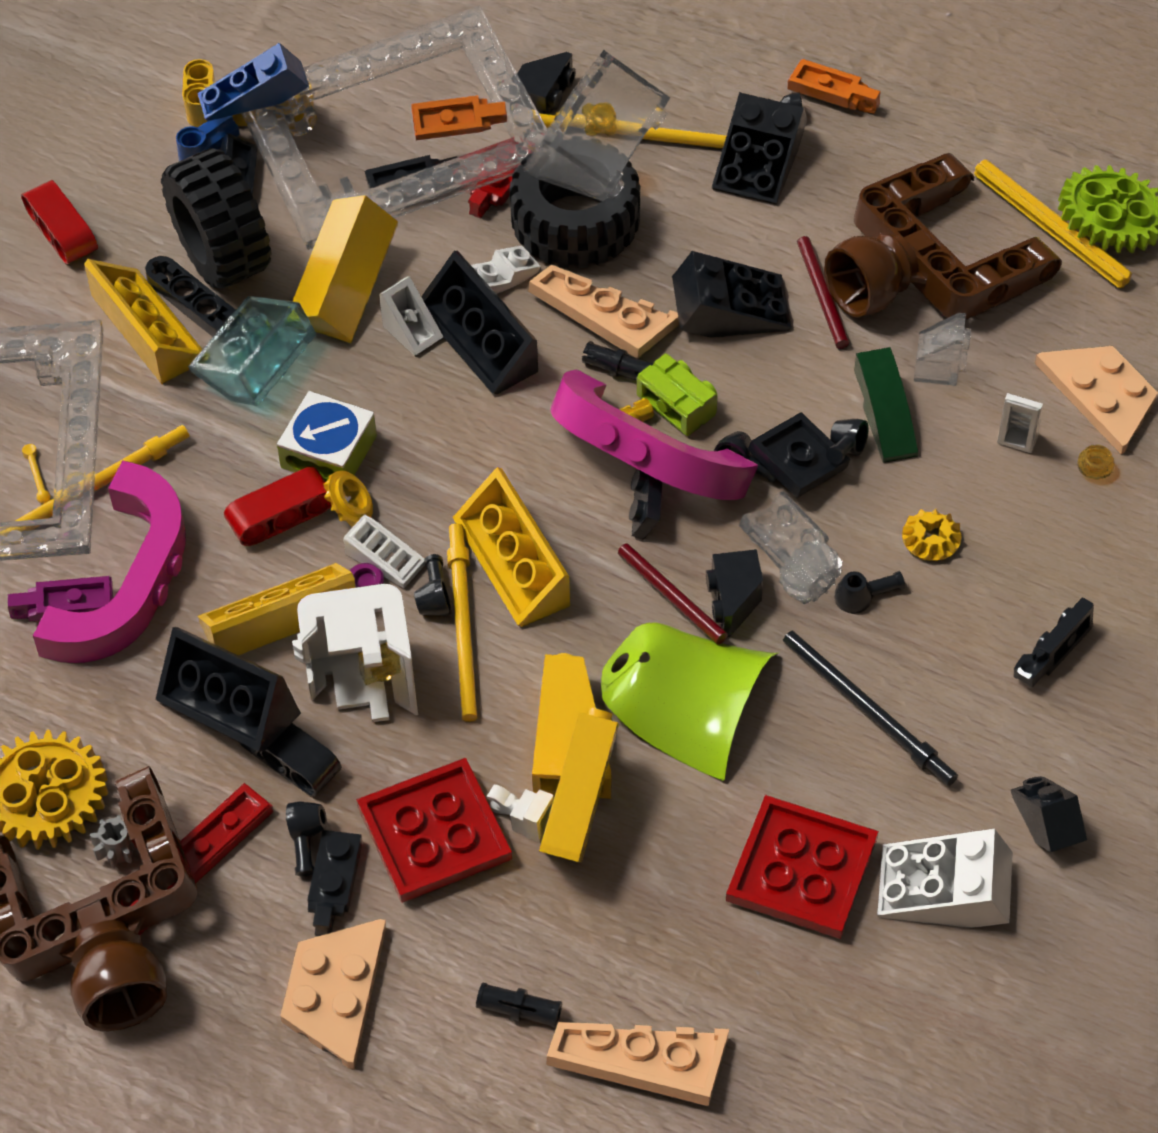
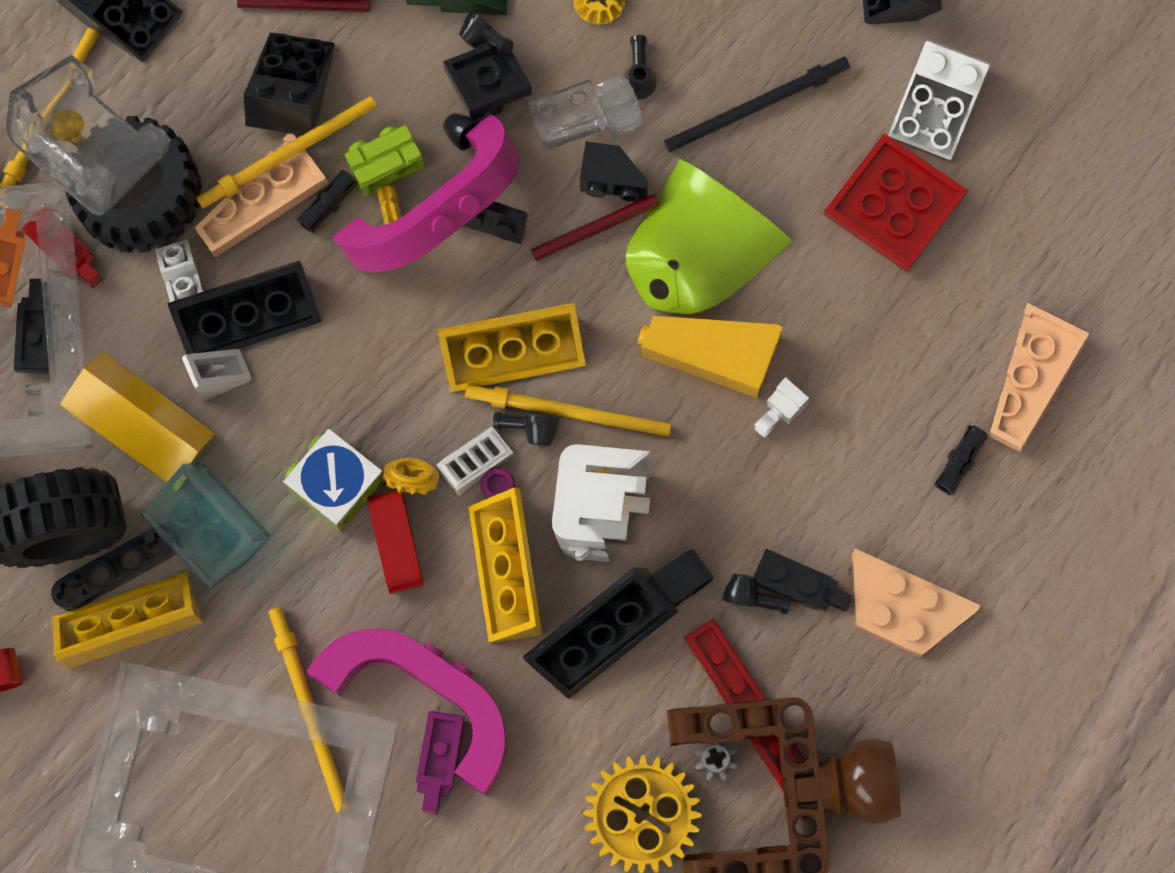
camera: 70 degrees left, 20 degrees up
yellow hinge [22,444,51,504] -> none
red plate [356,758,512,903] -> none
yellow slope [539,707,619,863] -> none
none -> yellow bar [195,96,377,209]

